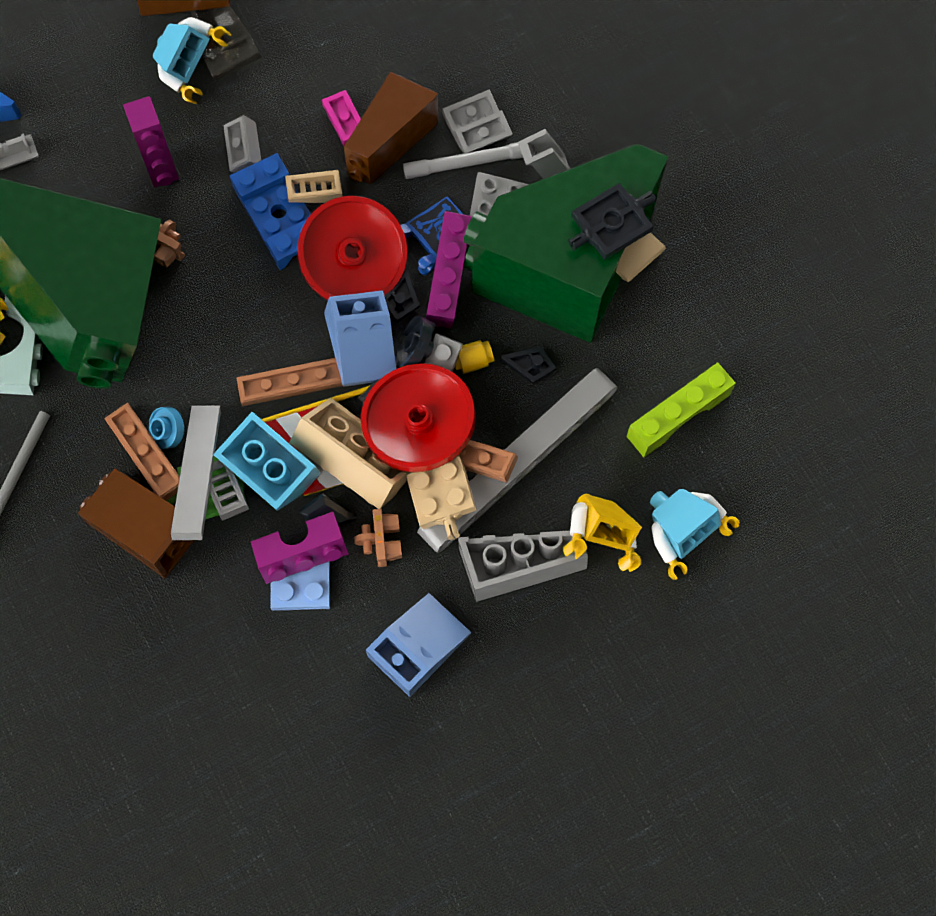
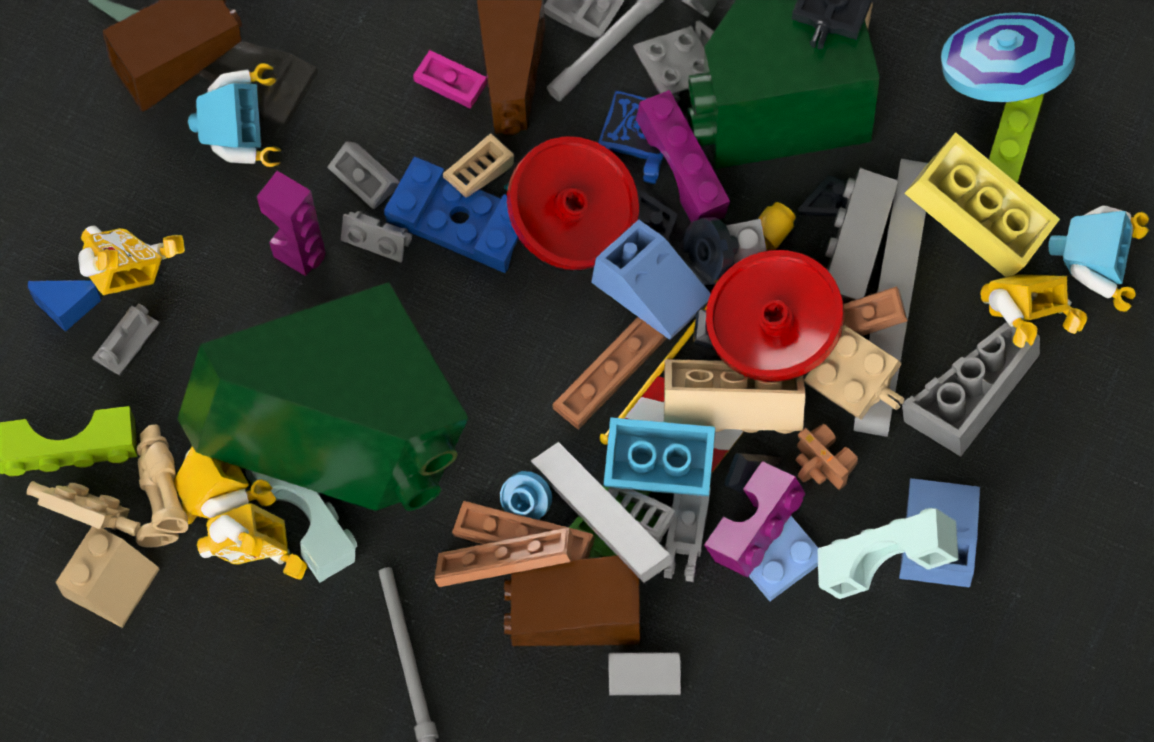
camera: 30 degrees left, 5 degrees down
none -> torso [78,226,185,295]
none -> light grey hinge [341,211,412,263]
none -> nougat tile [434,528,573,587]
none -> light grey slope [609,653,681,695]
none -> light grey hinge [664,488,711,582]
none -> light aqua arch [818,508,958,599]
none -> light grey brick [825,168,898,304]
none -> light yellow slope [904,133,1060,277]
none -> dish [941,13,1076,102]

